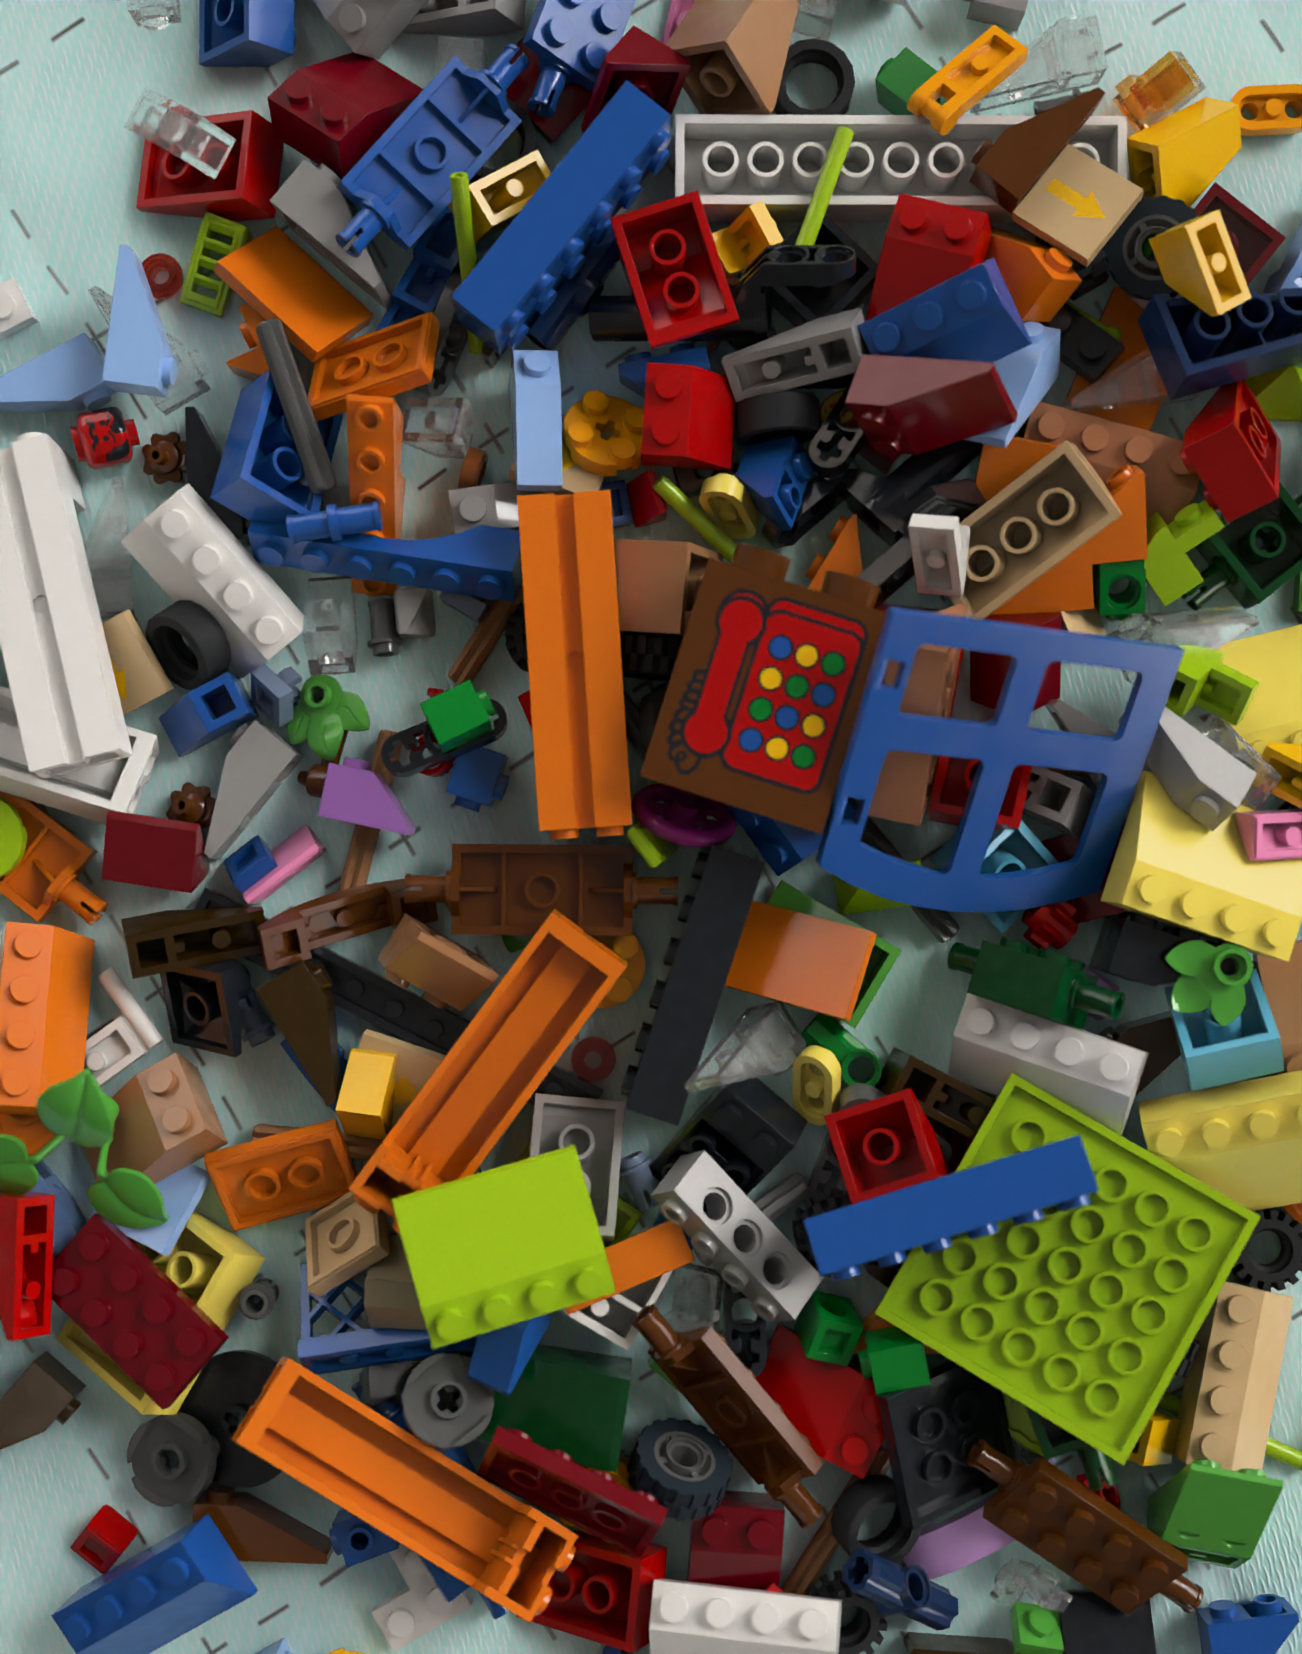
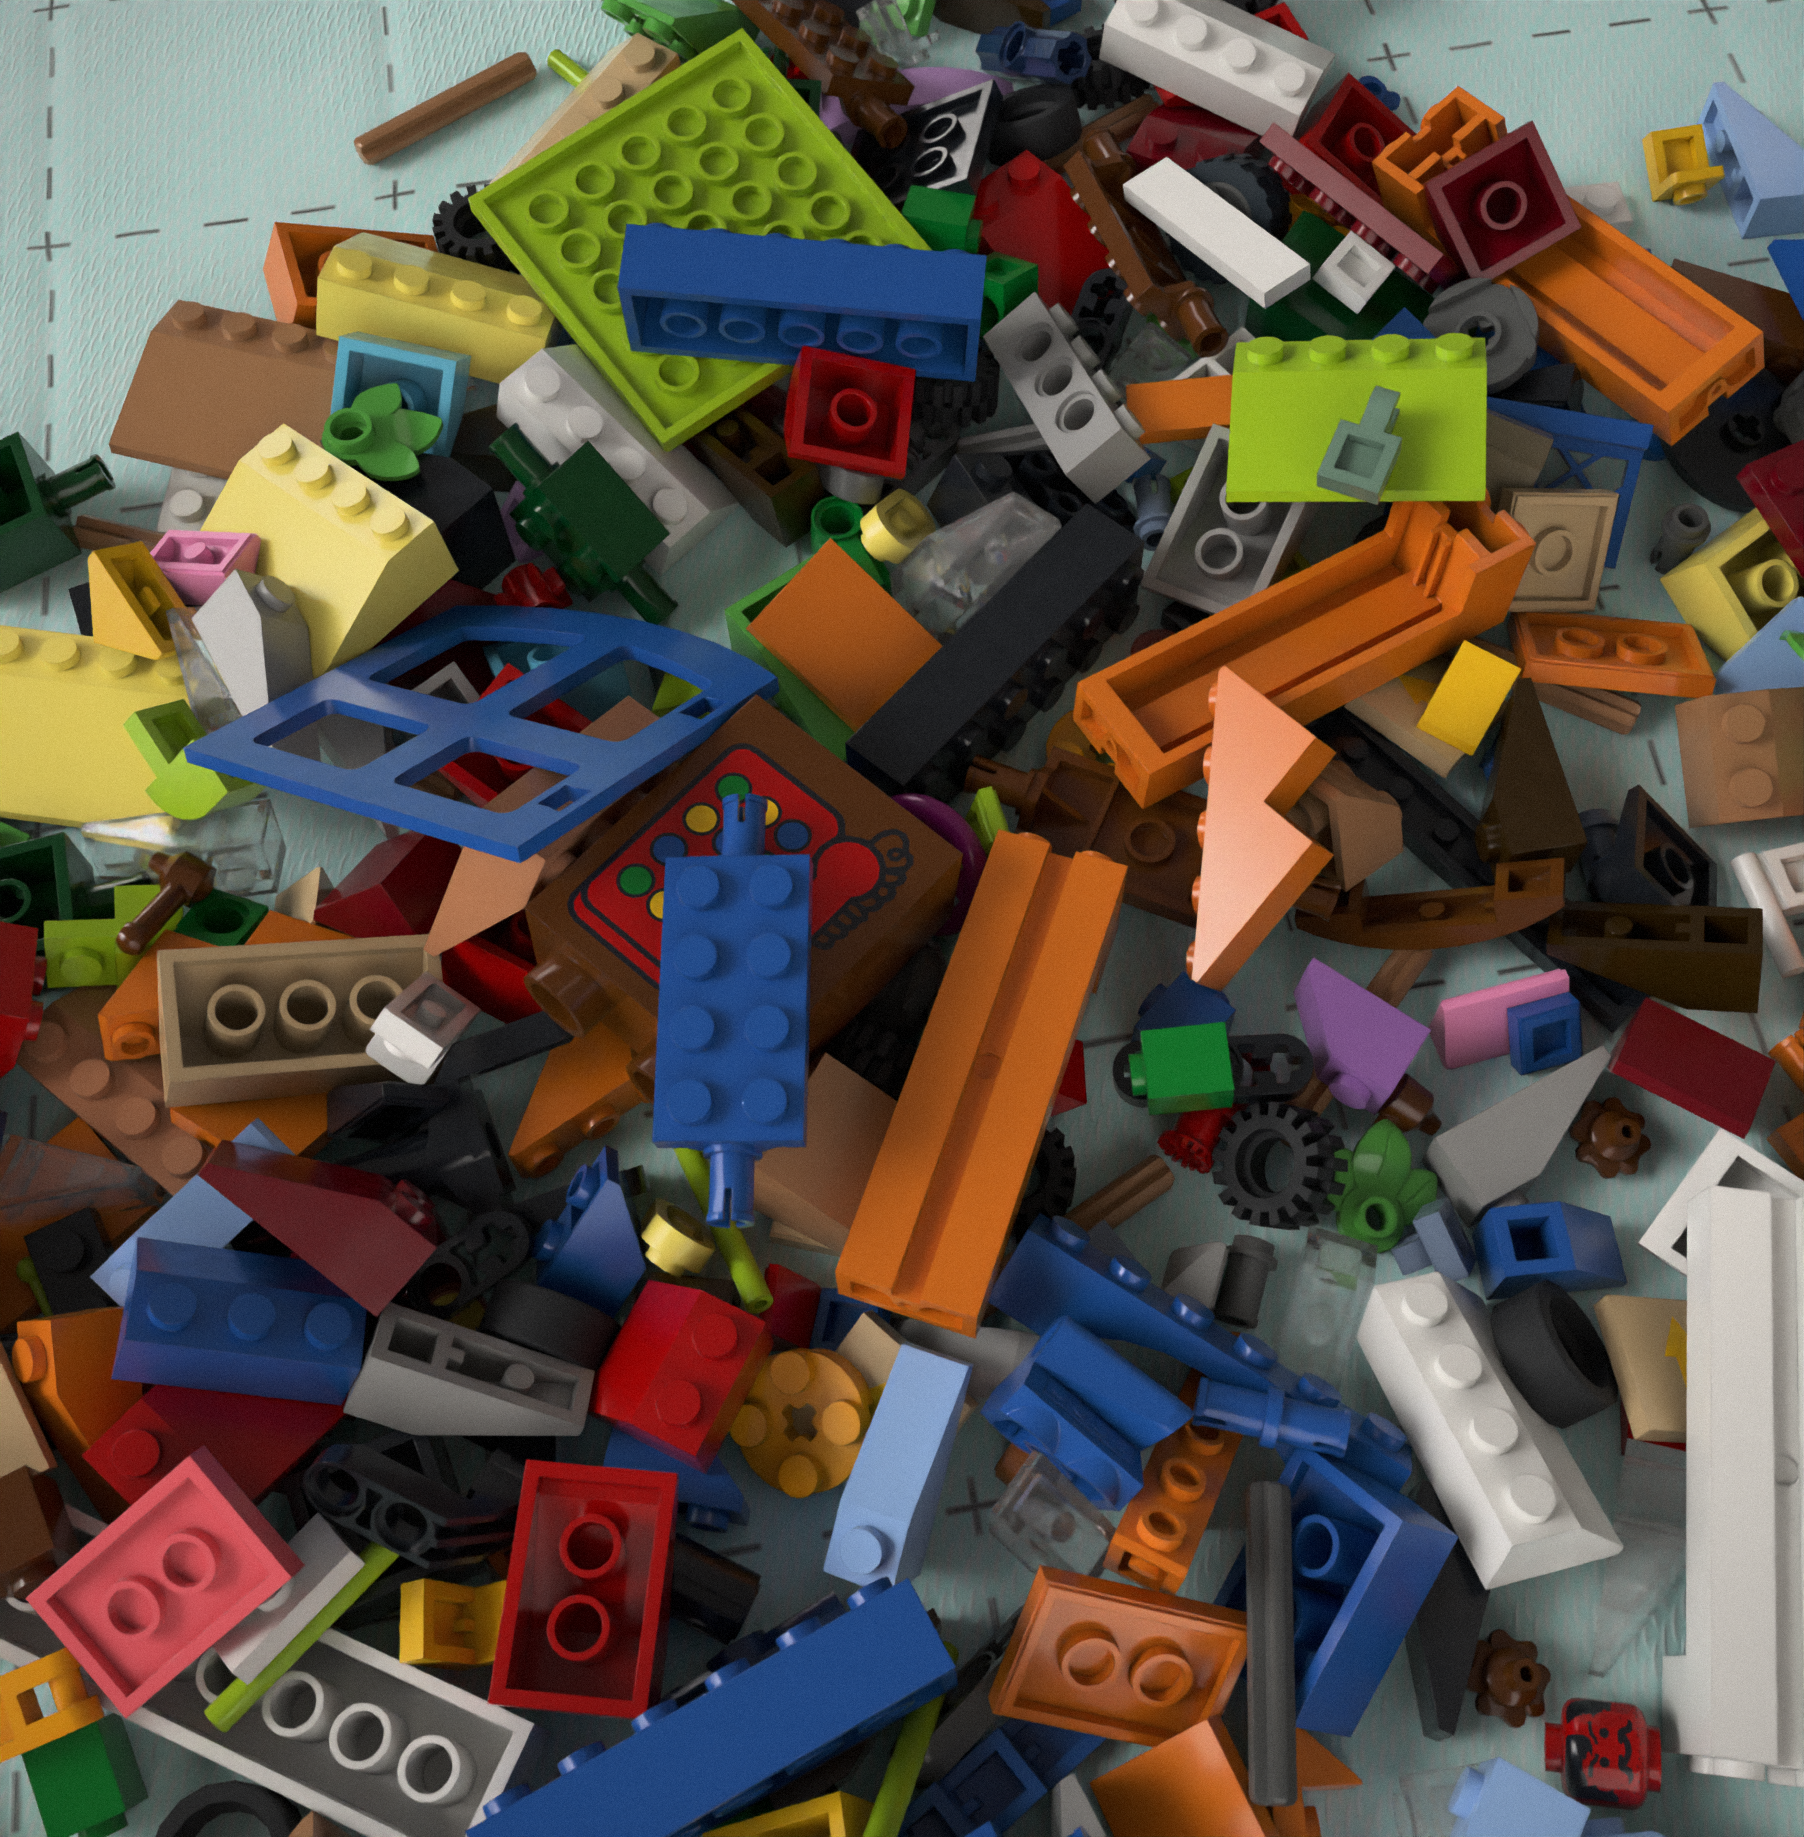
camera: 155 degrees left, 25 degrees down
none -> coral plate [25,1445,305,1718]
none -> reddish brown piece [116,851,217,955]
none -> white plate [212,1513,366,1685]
none -> blue plate [652,793,813,1228]
none -> blue piece [980,1315,1195,1511]
none -> white tile [1123,157,1311,309]
none -> orange slope [1186,665,1337,992]
none -> black tyre [1212,1101,1348,1230]
none -> white plate [1313,231,1396,314]
none -> sand green plate [1317,386,1402,505]
none -> dark red slope [1423,120,1582,280]

